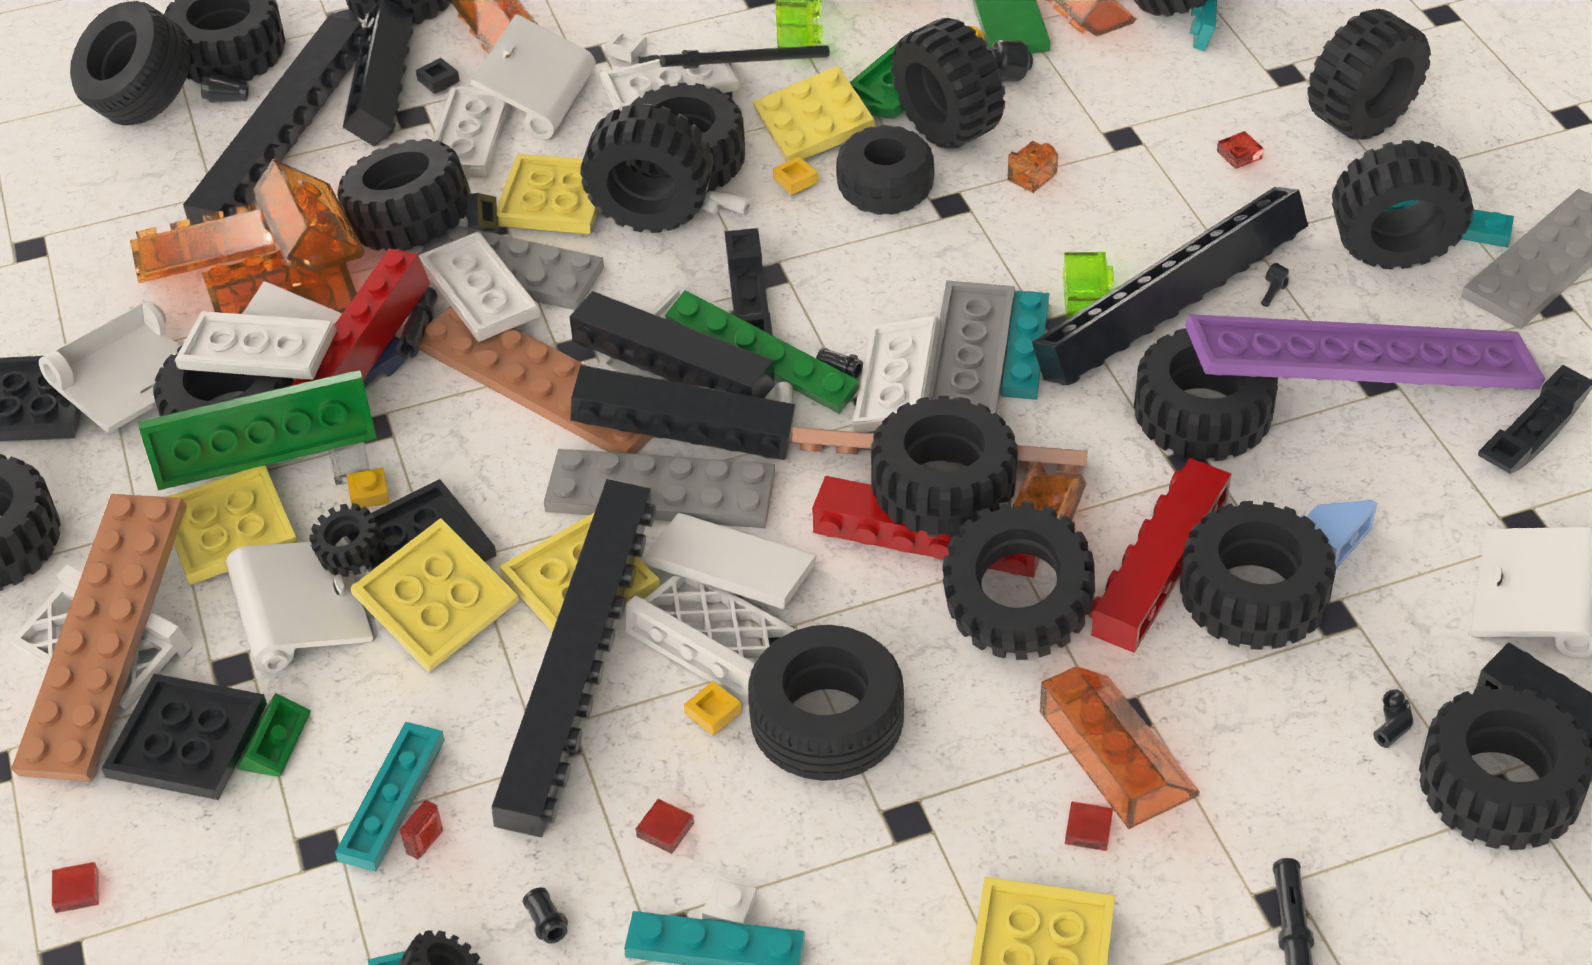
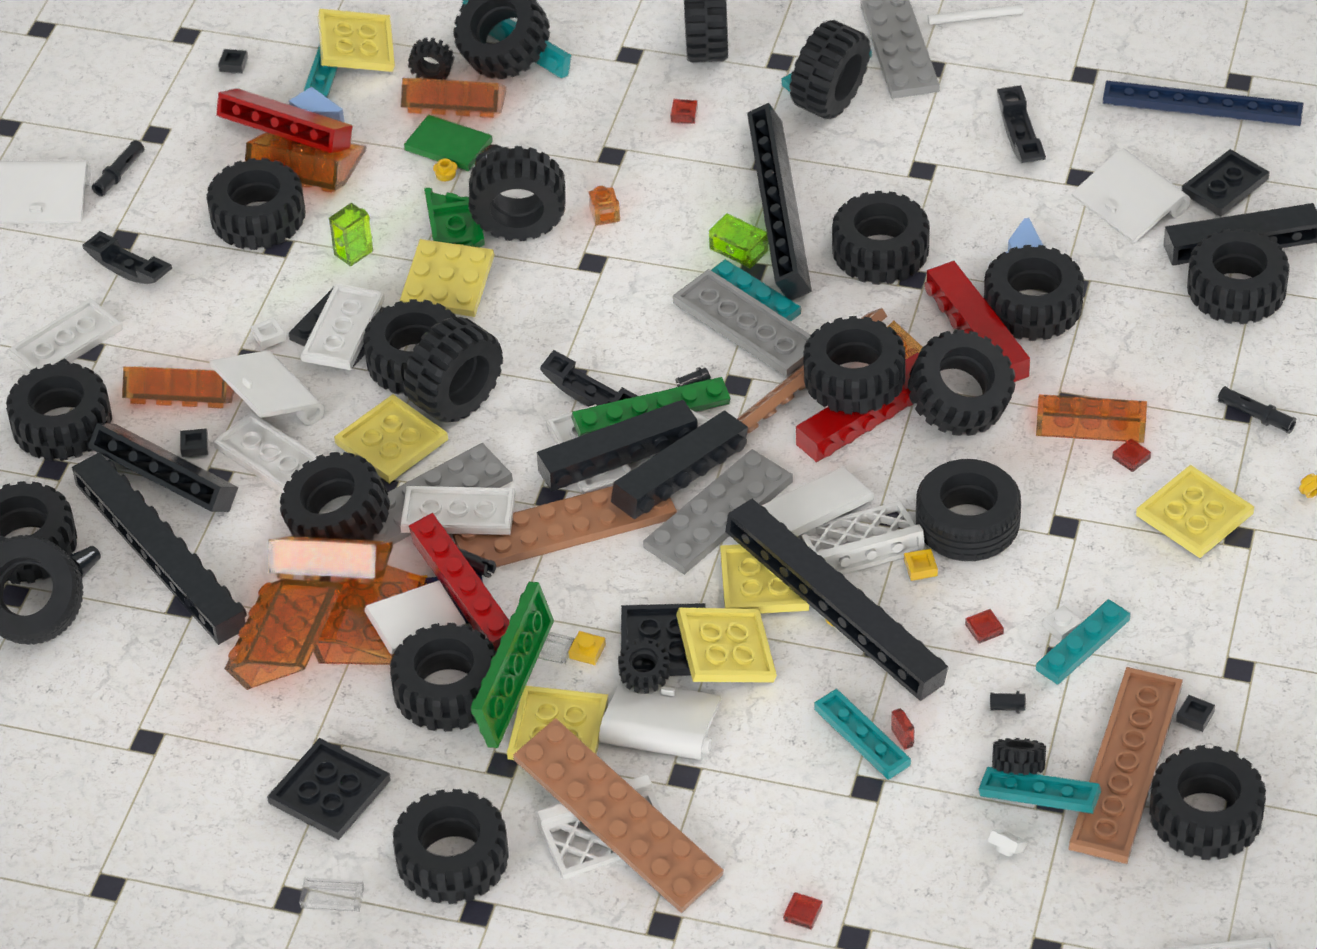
camera: 55 degrees left, 0 degrees up
white door [39,301,181,434] -> none
black plate [102,674,267,800] -> none
white tile [175,311,337,380] -> none
green slope [237,693,311,777] -> none
black plate [465,193,498,231] -> none
black bar [659,45,830,69] -> none
yellow plate [773,156,818,195] -> none
black tyre [836,125,934,215] -> none
white tile [852,316,941,433] -> none
medium lavender plate [1185,314,1545,389] -> none
black hand [1261,263,1289,307] -> none
black arm [1373,689,1413,748] -> none

